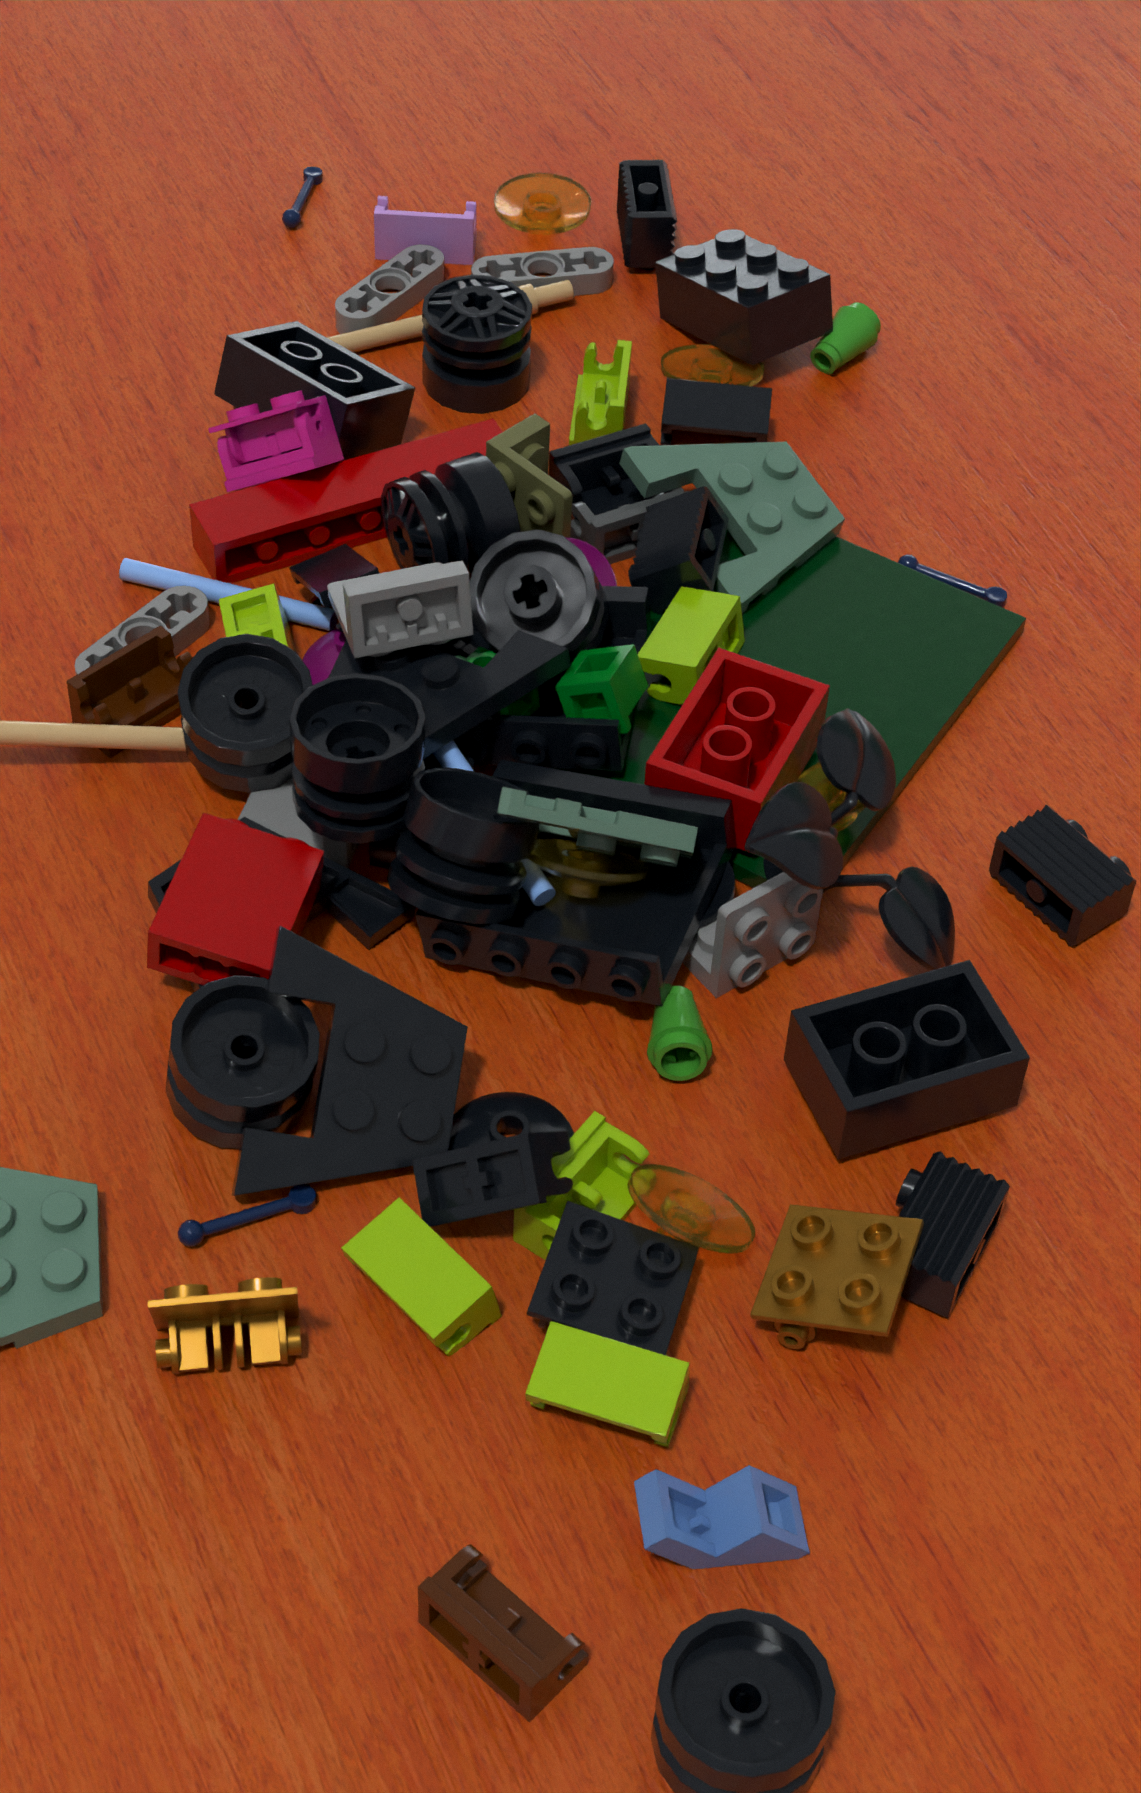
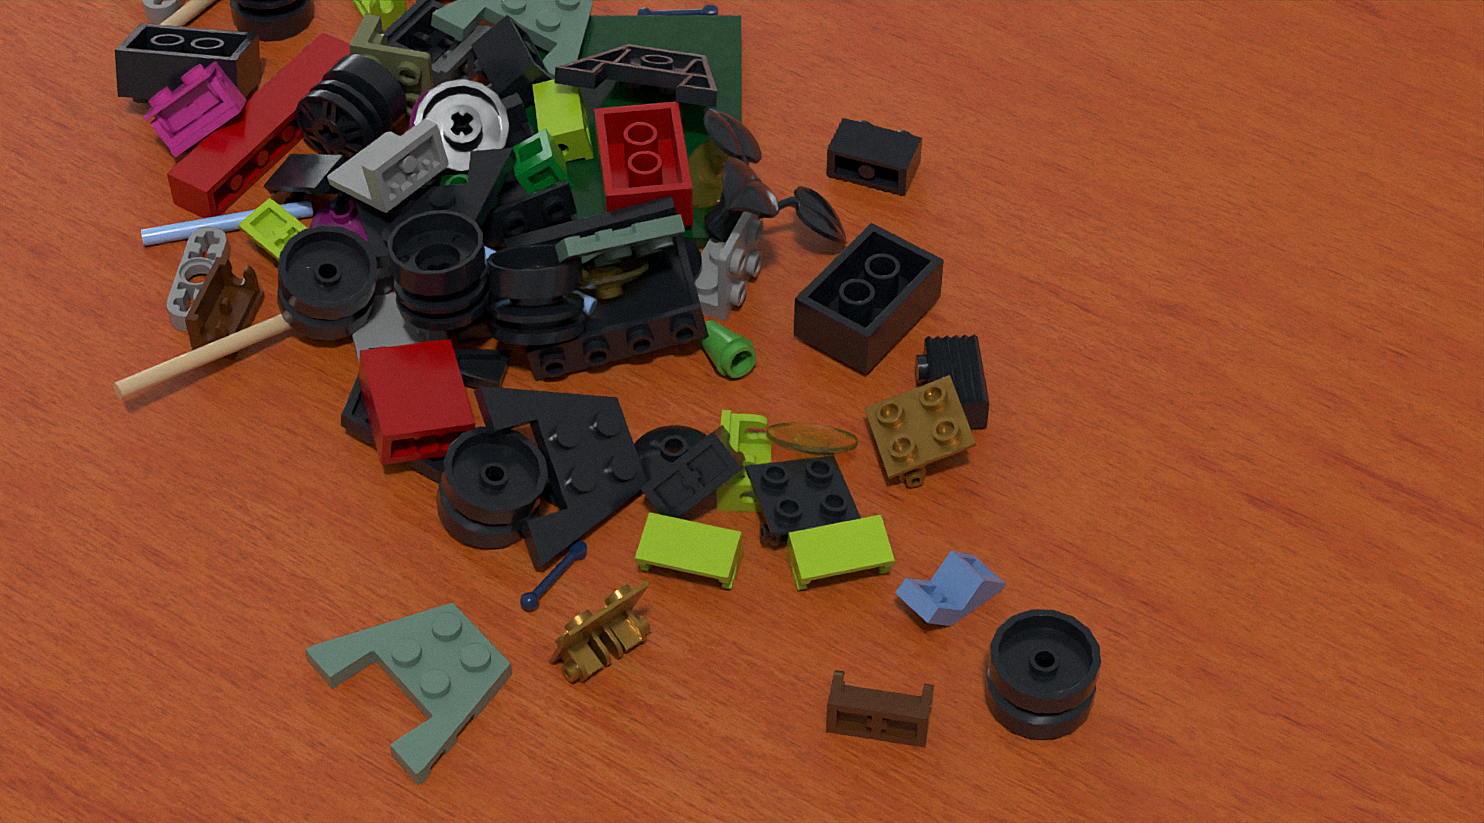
camera: 30 degrees left, 0 degrees up
none -> black wing [554,44,718,108]

